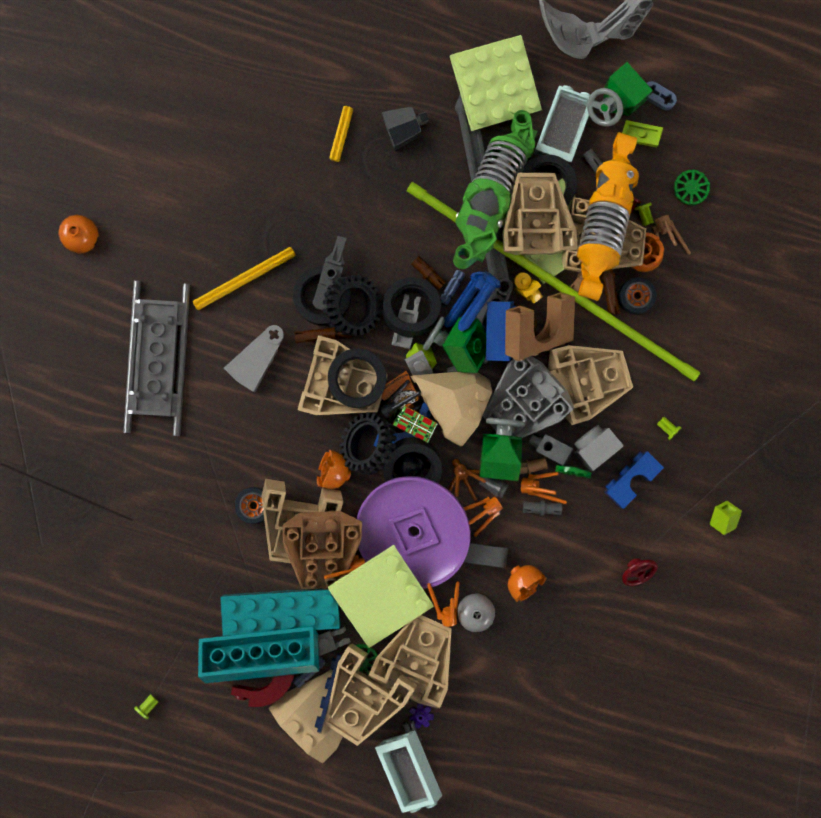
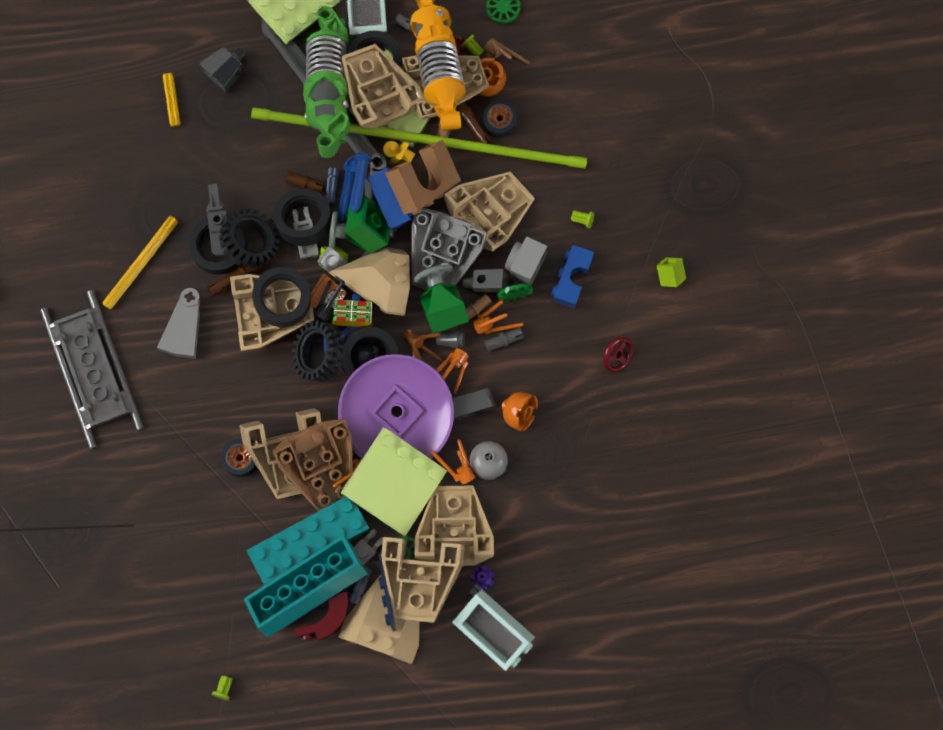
camera: 25 degrees left, 10 degrees down
orange cylinder [317,450,351,489] -> none

